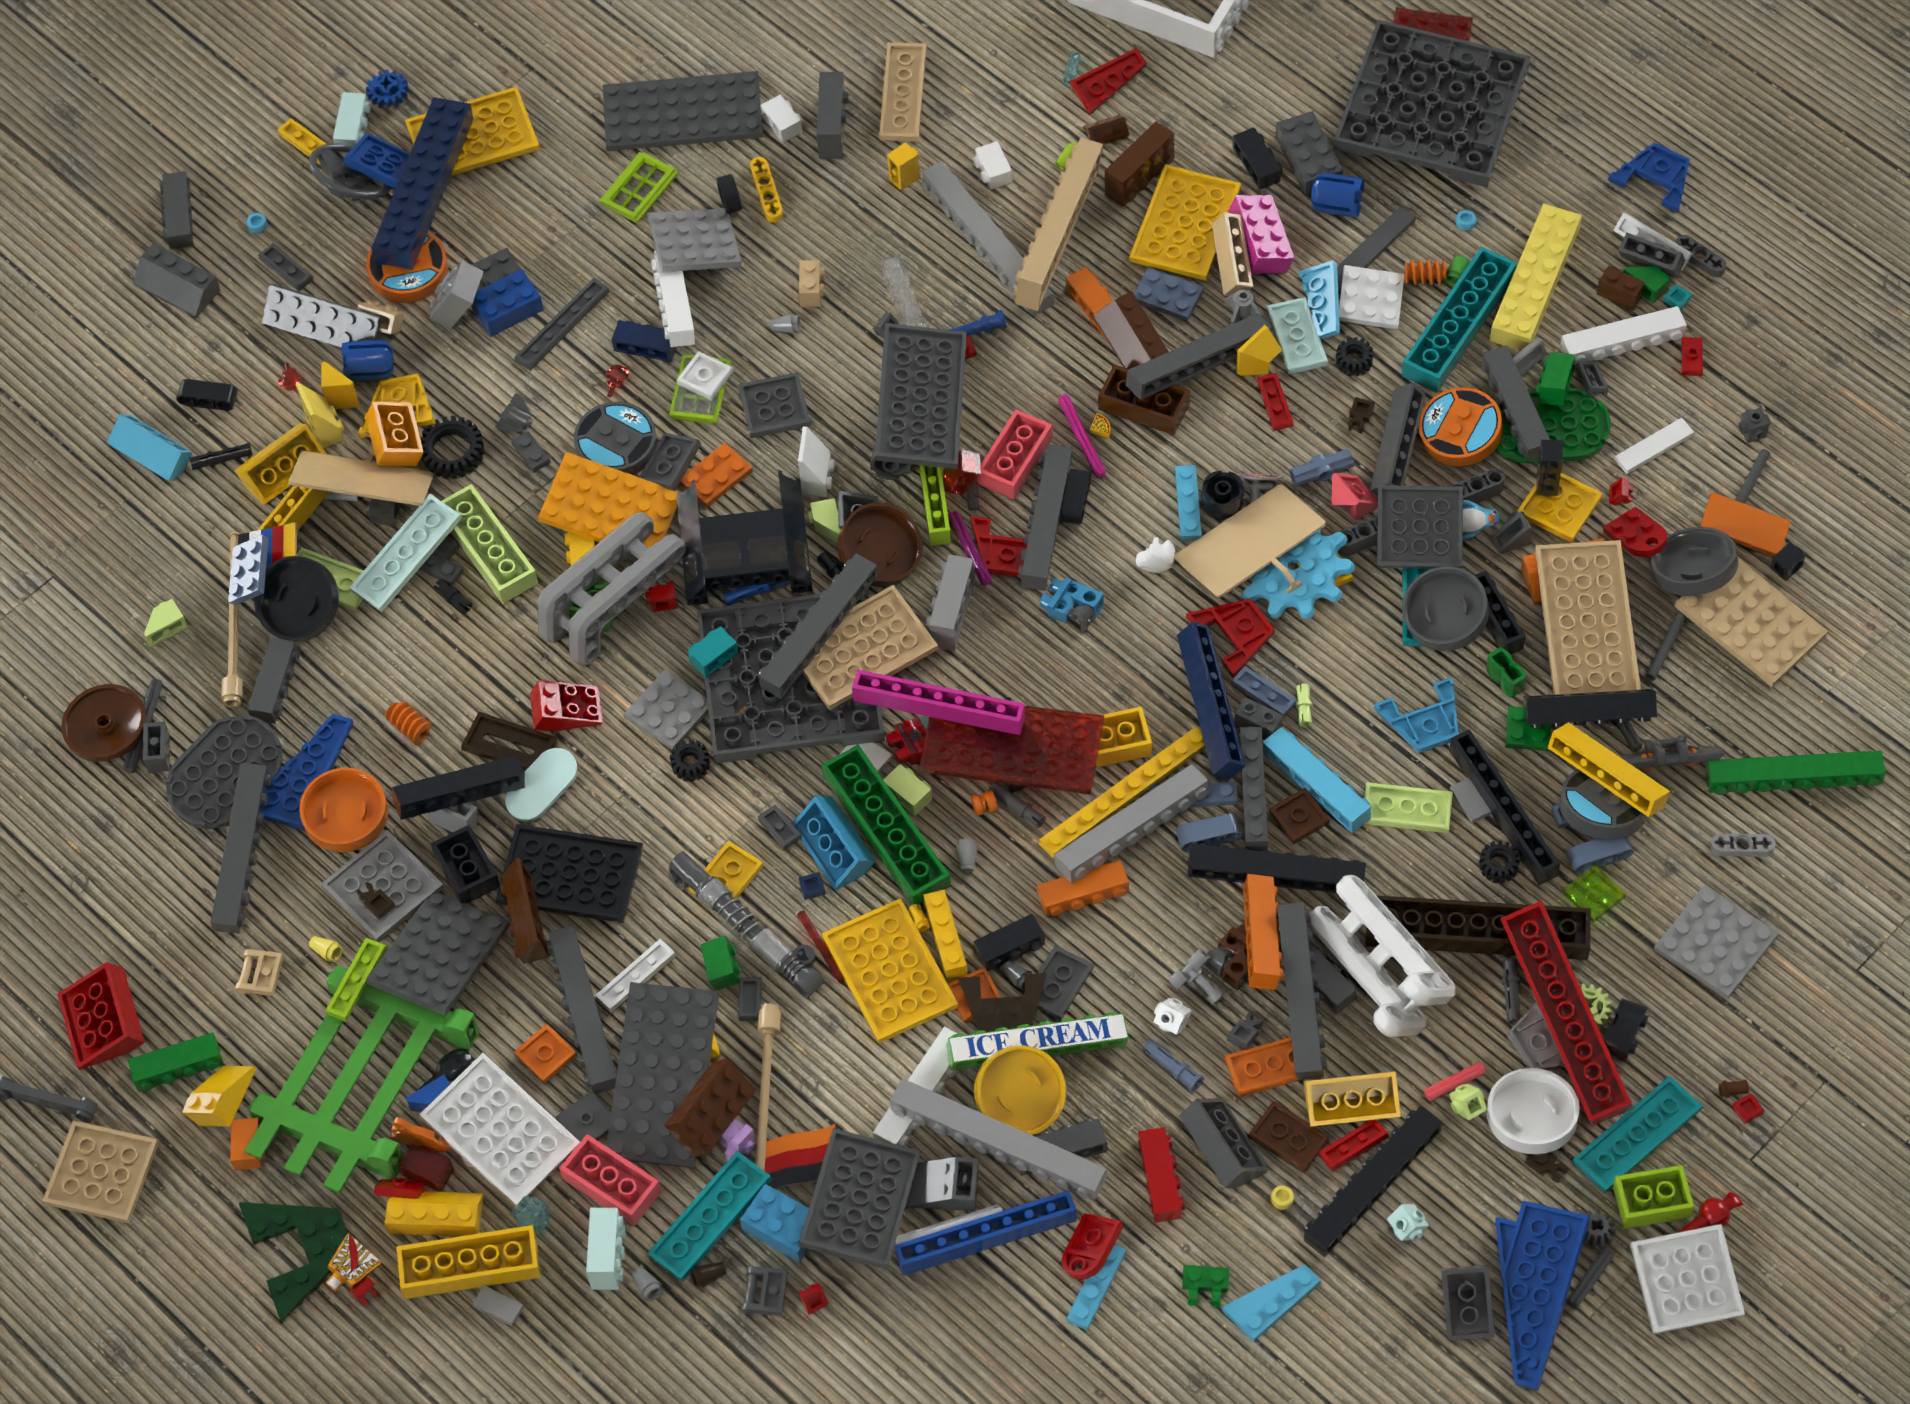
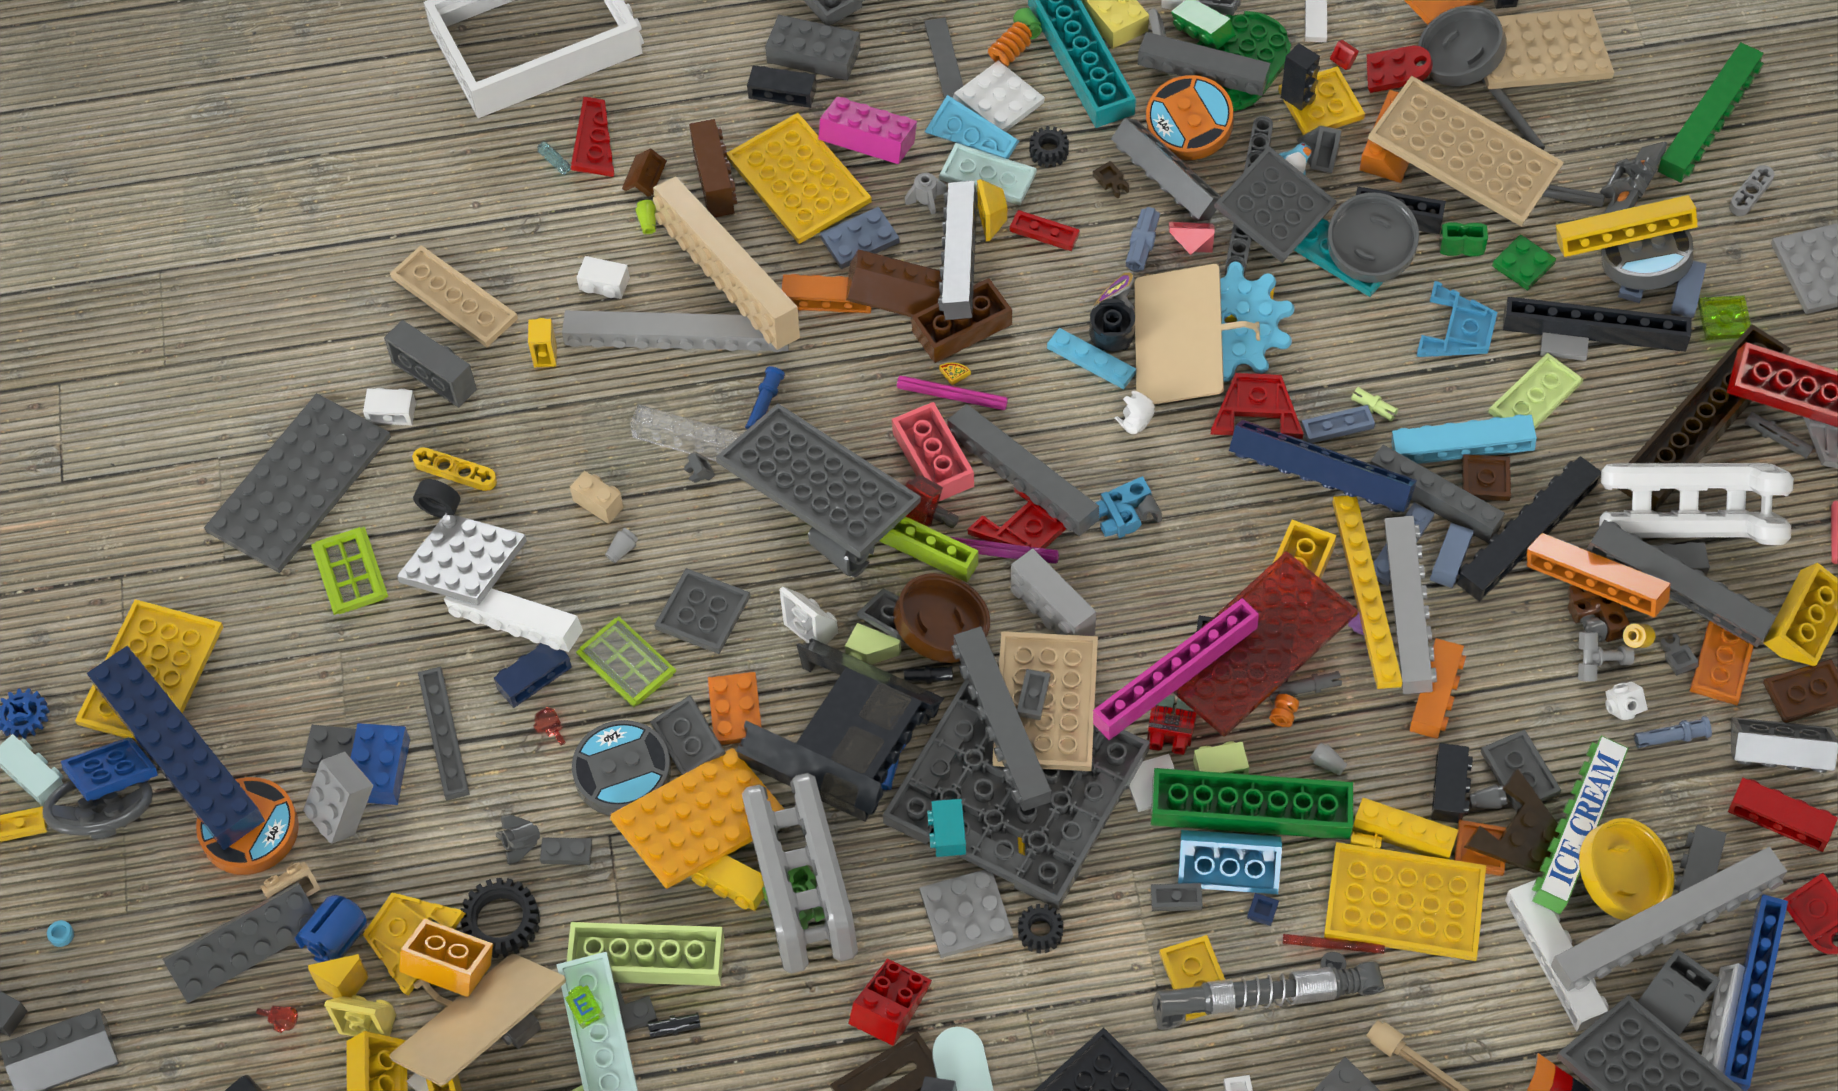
camera: 55 degrees left, 0 degrees up
dark grey tile [258,243,314,291] -> none
red brick [645,580,678,612] -> none
white tile [677,351,733,401] -> none
green brick [701,936,741,991] -> none
dark grey tile [738,977,762,1021] -> none
black beam [1061,469,1091,524] -> none
tan brick [1212,213,1253,296] -> none
dark grey brick [1234,697,1283,740] -> none
blue cylinder [1311,172,1364,217] -> none
black tyre [1479,840,1520,883] -> none
black brick [1523,689,1657,728] -> none
none -> clear neon green brick [565,985,605,1029]
none -> dark grey plate [1017,669,1051,720]
none -> yellow brick [1623,624,1655,648]

